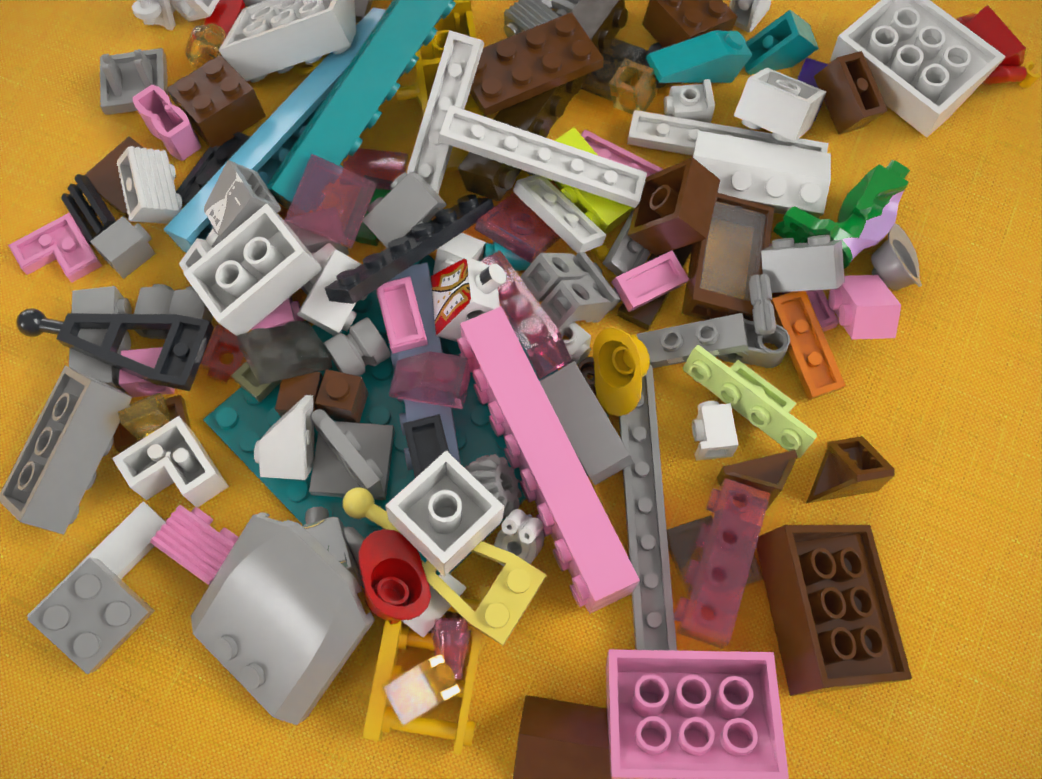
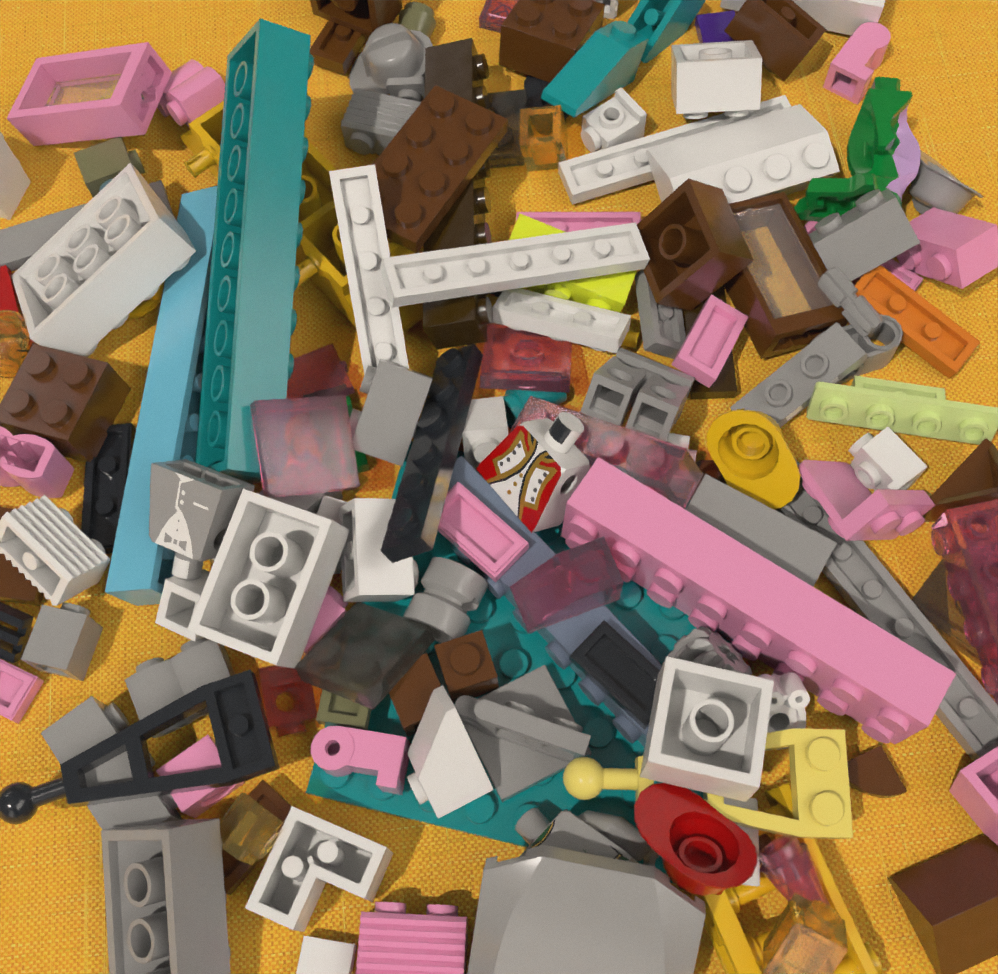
camera: 30 degrees left, 0 degrees up
none -> bright pink leg [311,726,411,795]
none -> bright pink bracket [798,460,935,541]
none -> bright pink leg [823,22,891,105]
none -> reddish brown tile [847,745,907,798]

